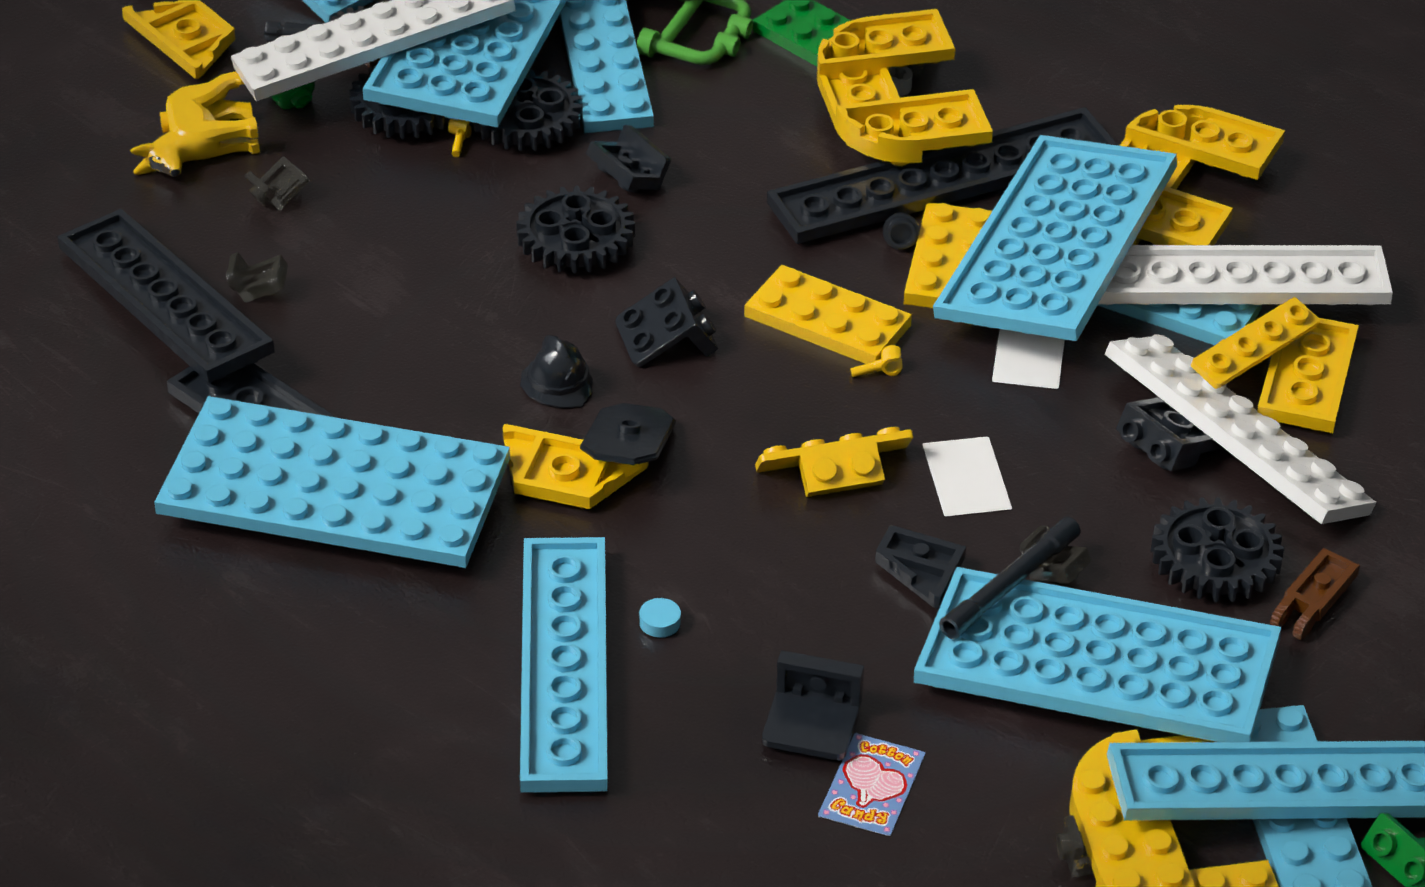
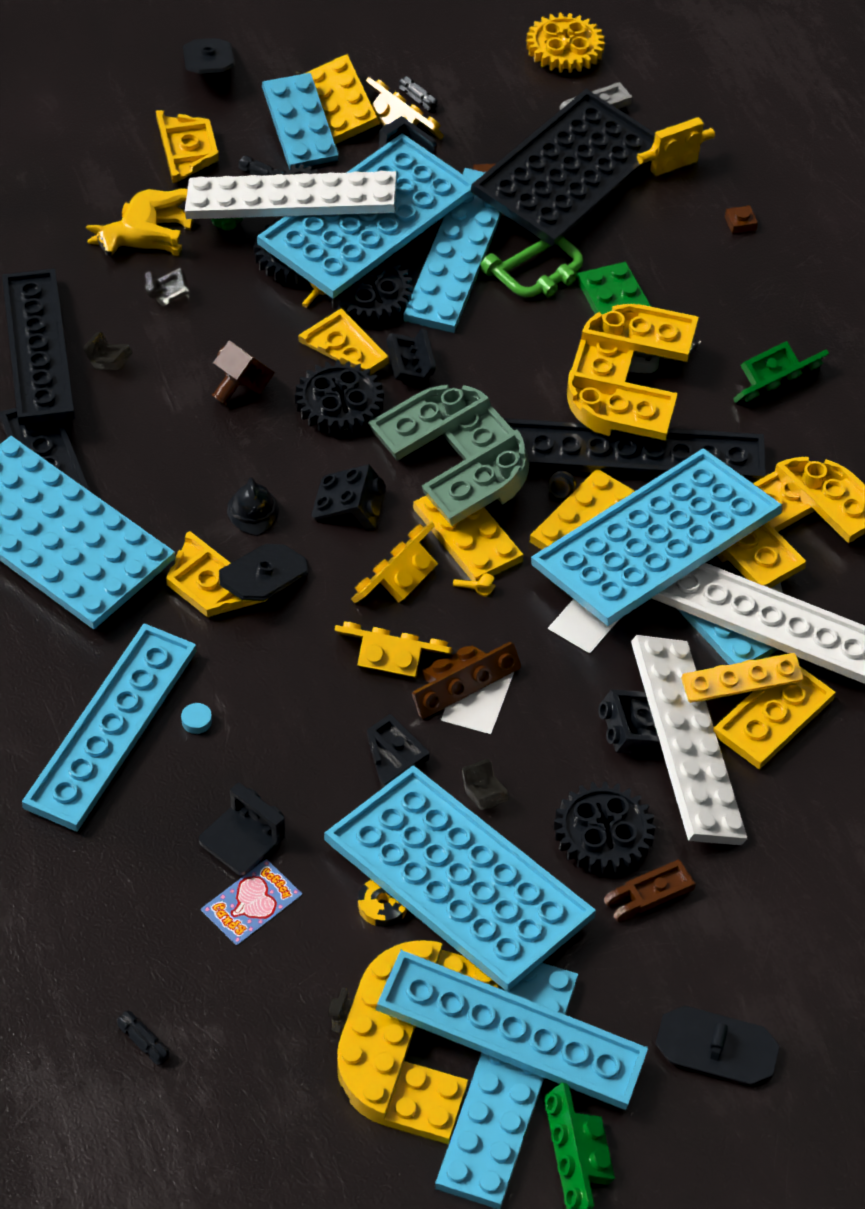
camera: 25 degrees right, 10 degrees up
black piece [939,517,1081,639] -> none
none -> reddish brown brick [212,340,275,405]
none -> yellow wing [298,308,389,375]
none -> yellow bracket [351,521,438,603]
none -> piece [358,879,408,927]
none -> sand green plate [368,385,529,526]
none -> reddish brown bracket [412,642,521,719]
none -> green bracket [733,341,830,403]

